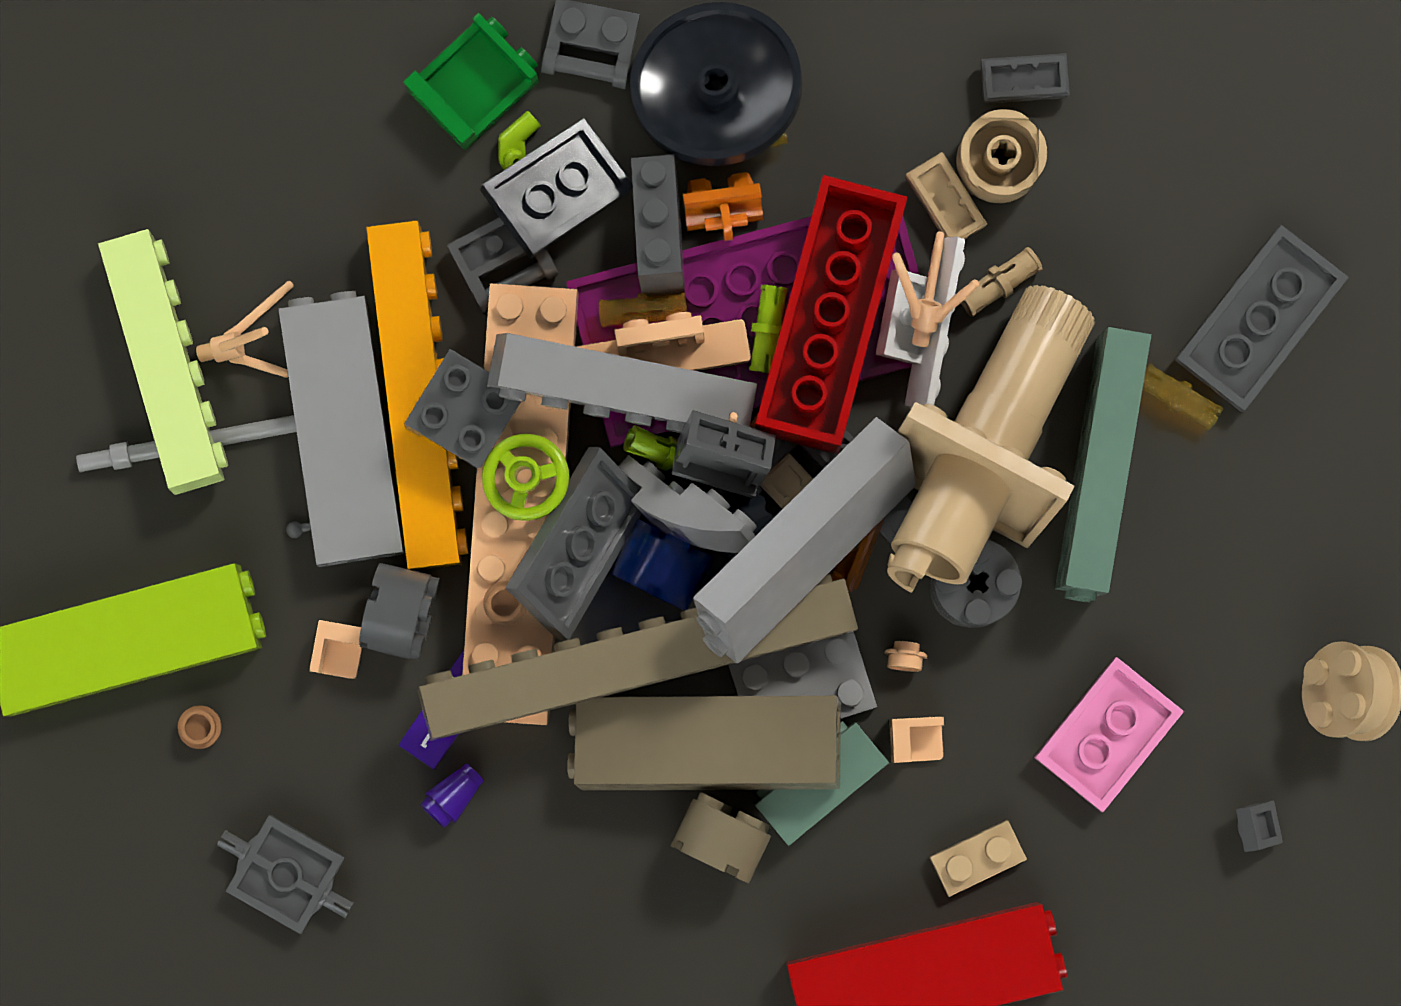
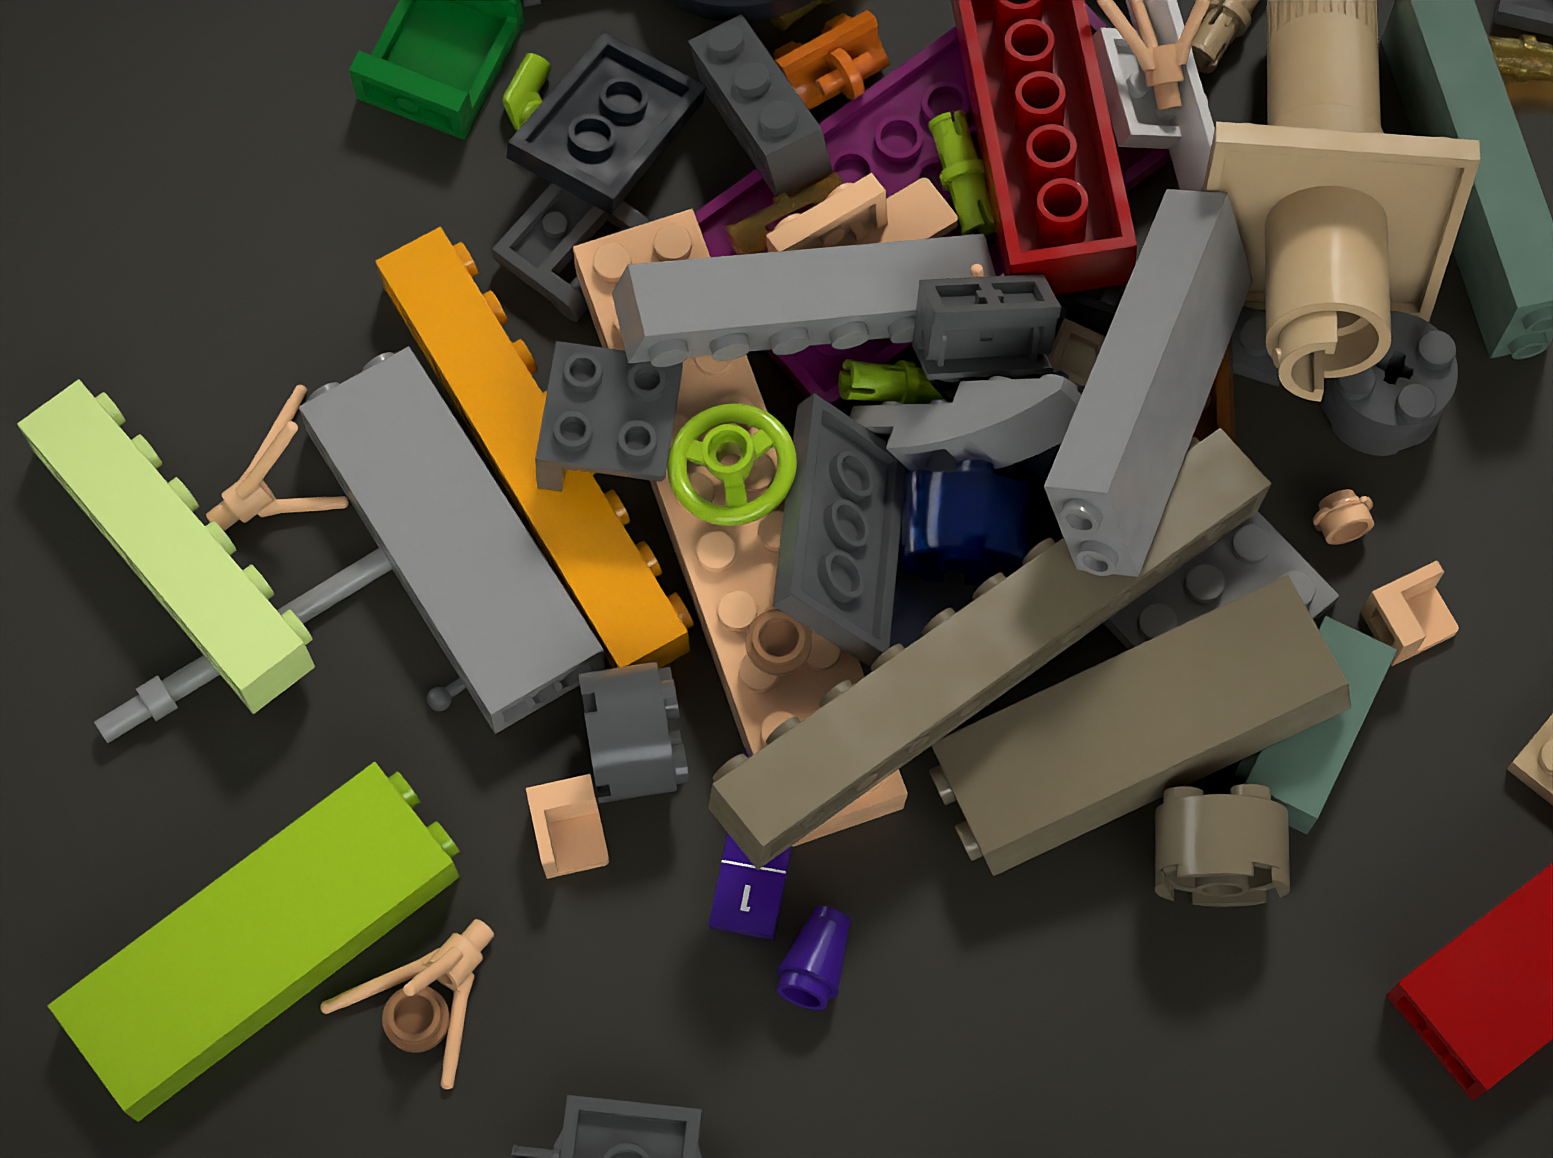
camera: 15 degrees left, 15 degrees down
none -> light nougat plant [320,919,494,1090]

